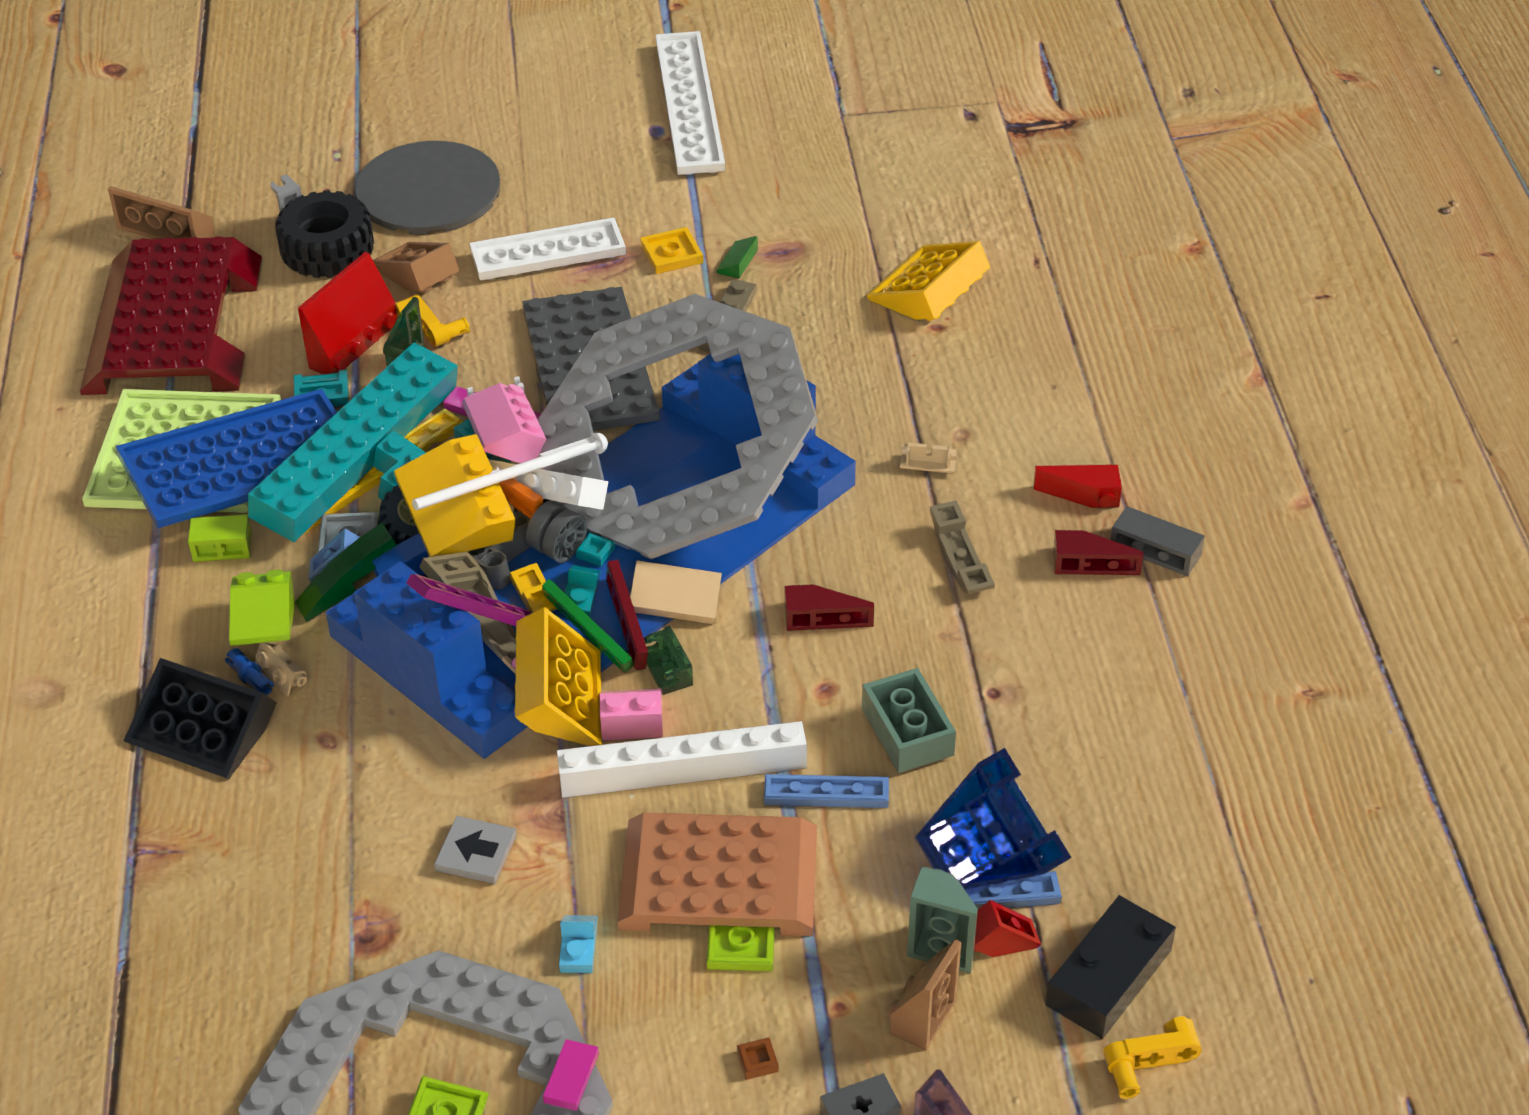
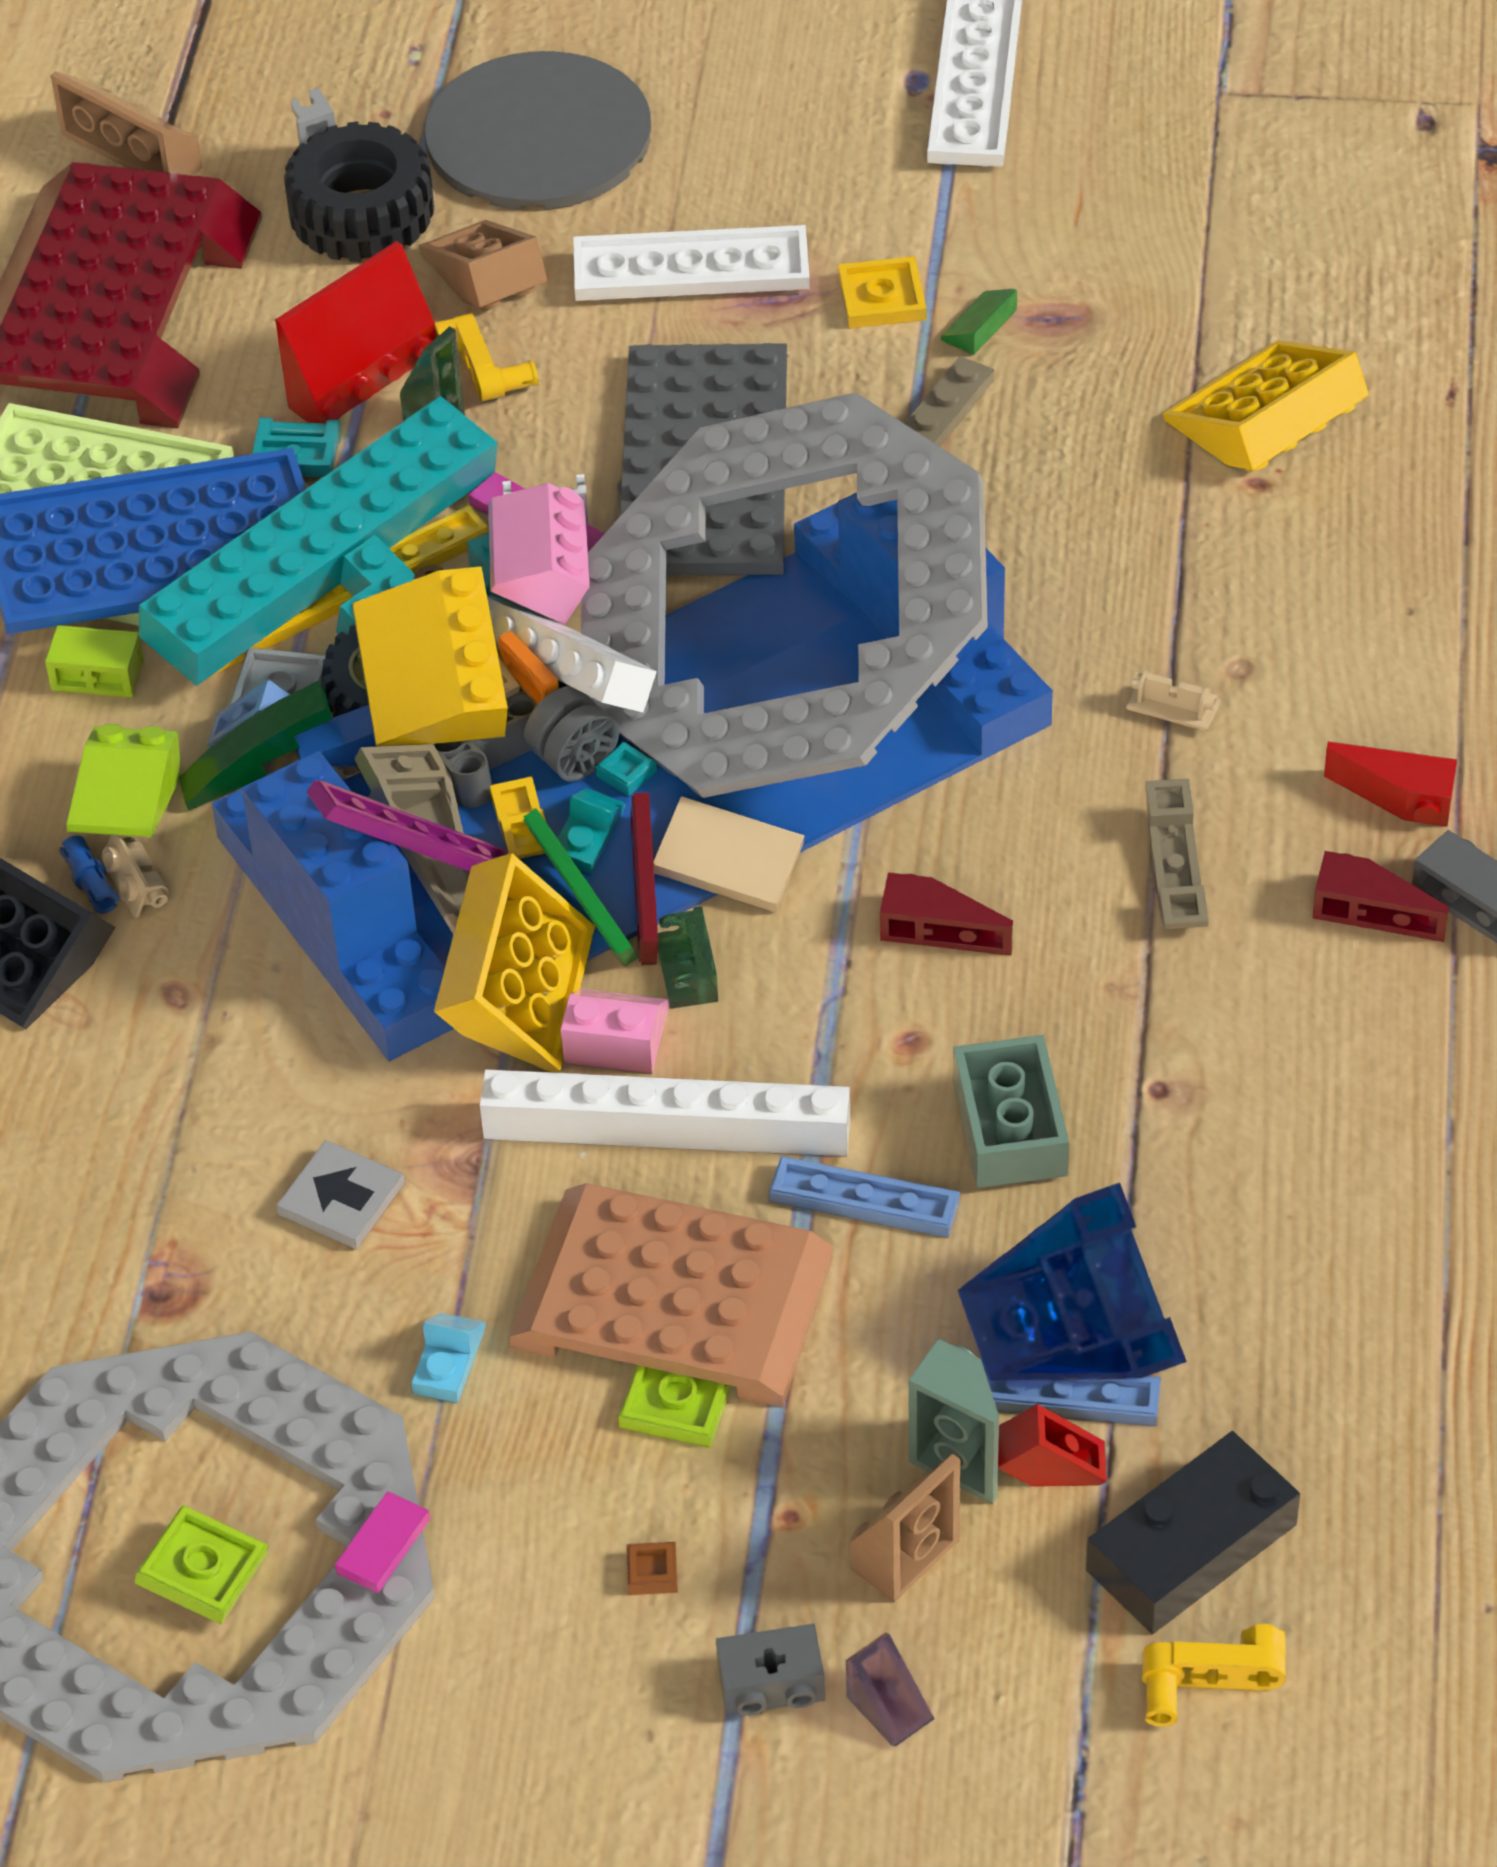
camera: 15 degrees right, 5 degrees up
white bar [412,433,608,511] -> none

